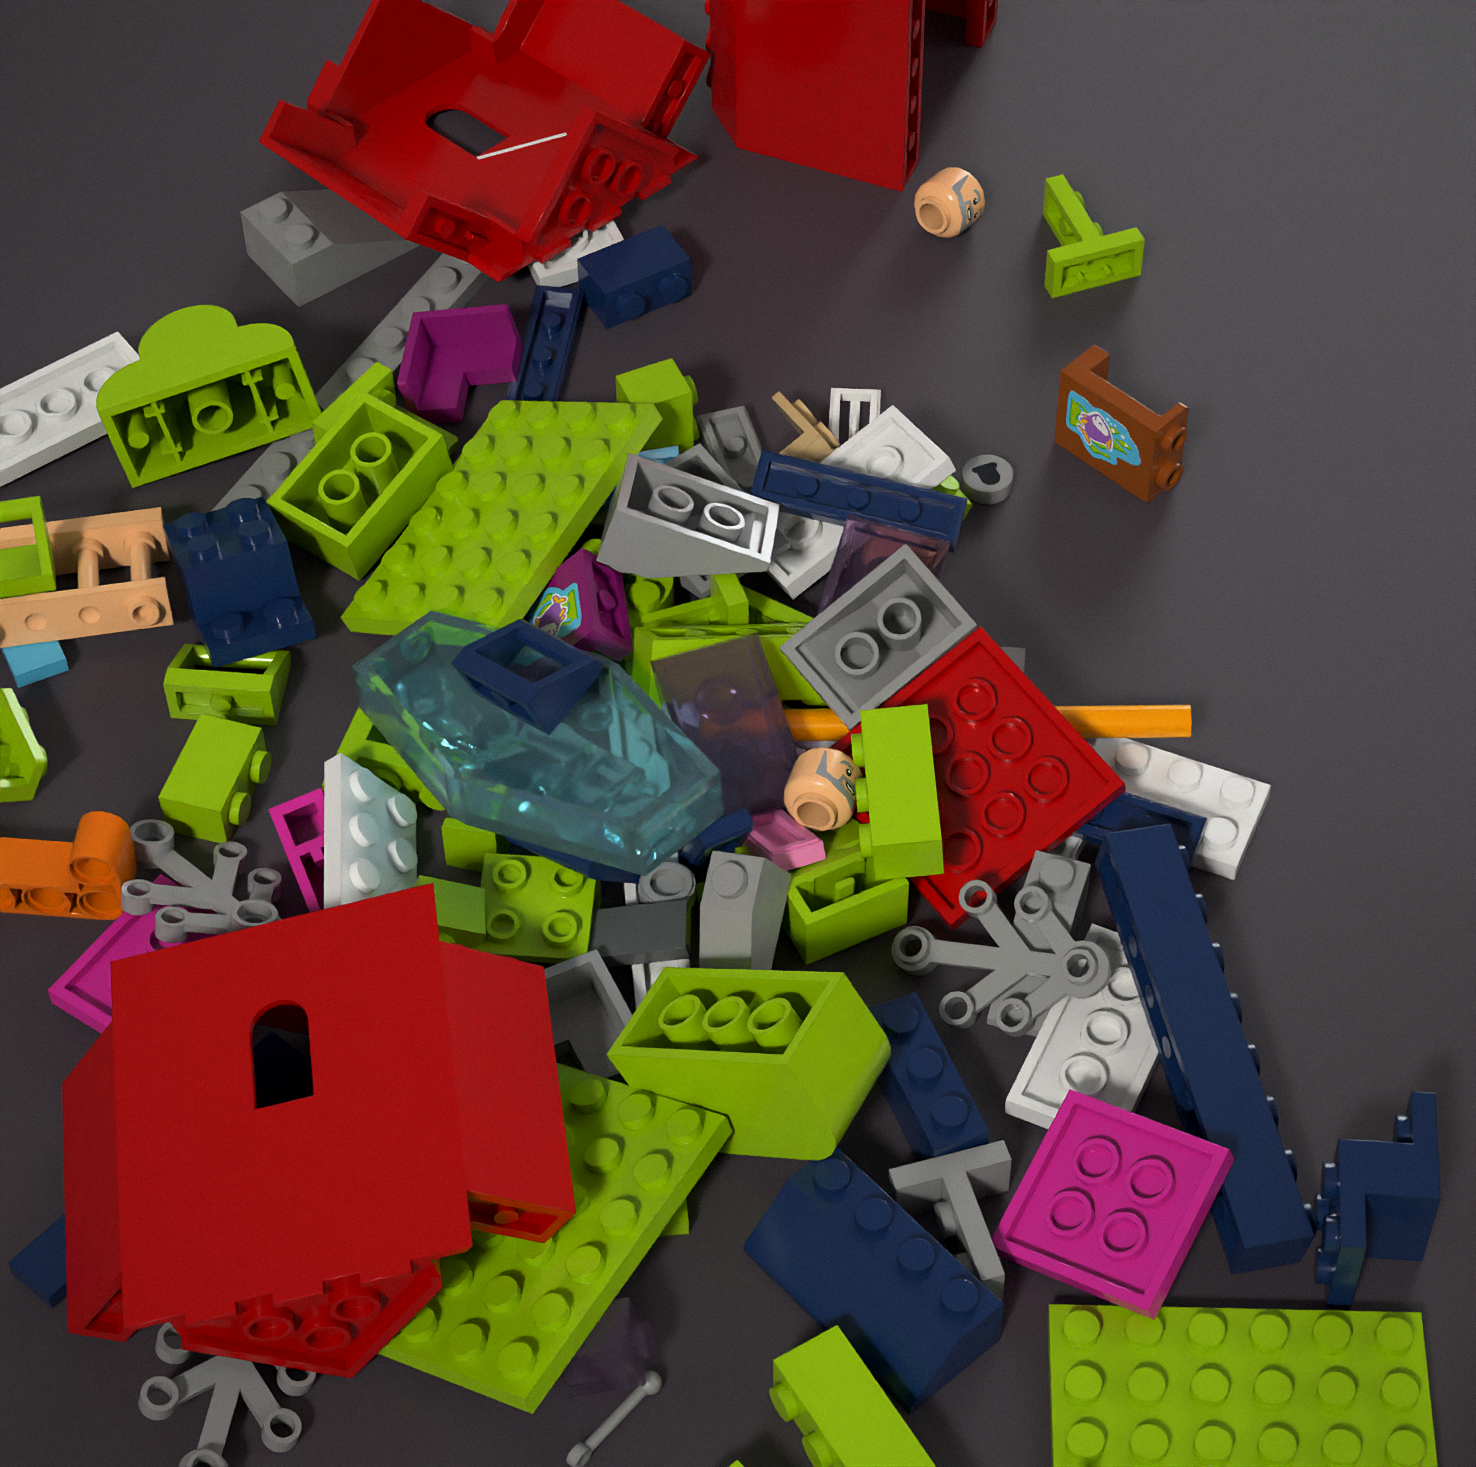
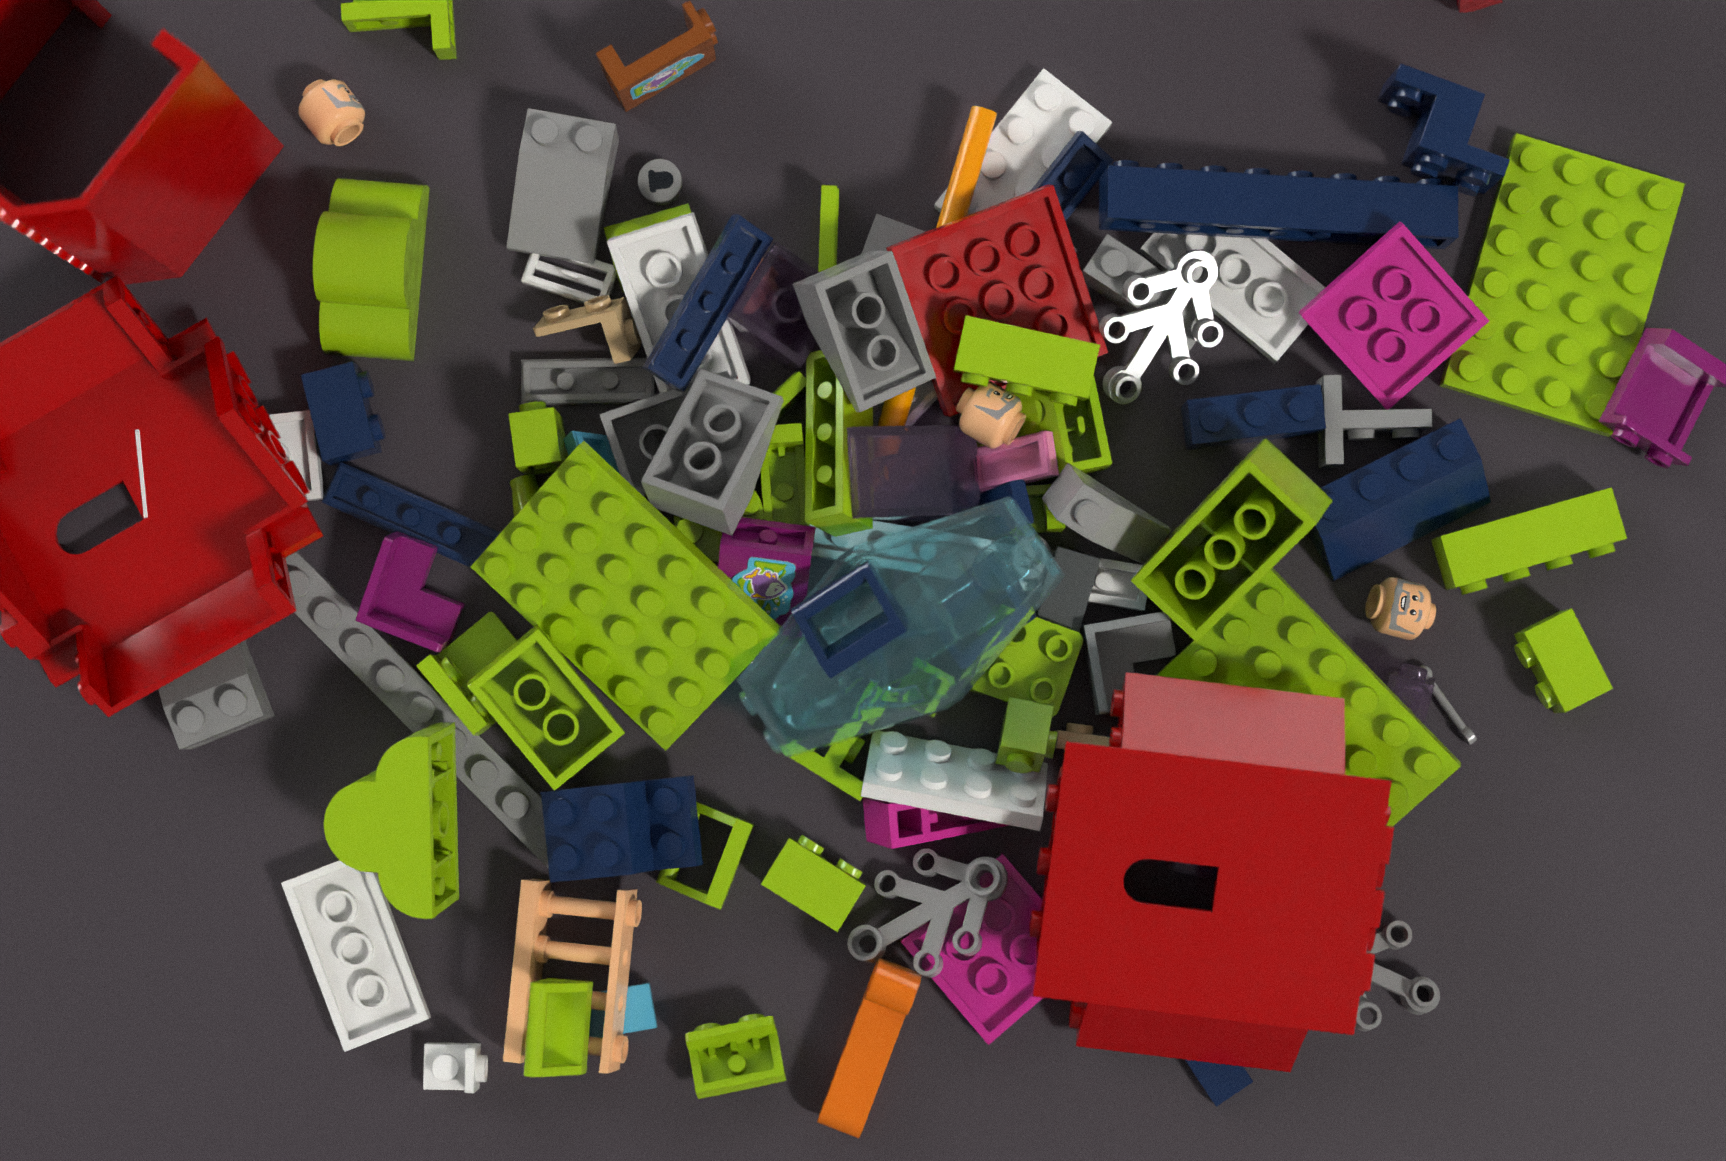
camera: 80 degrees left, 35 degrees up
none -> lime brick [313,178,430,361]
none -> light grey slope [507,108,619,264]
none -> lime tile [818,185,839,273]
none -> light nougat head [1365,577,1436,640]

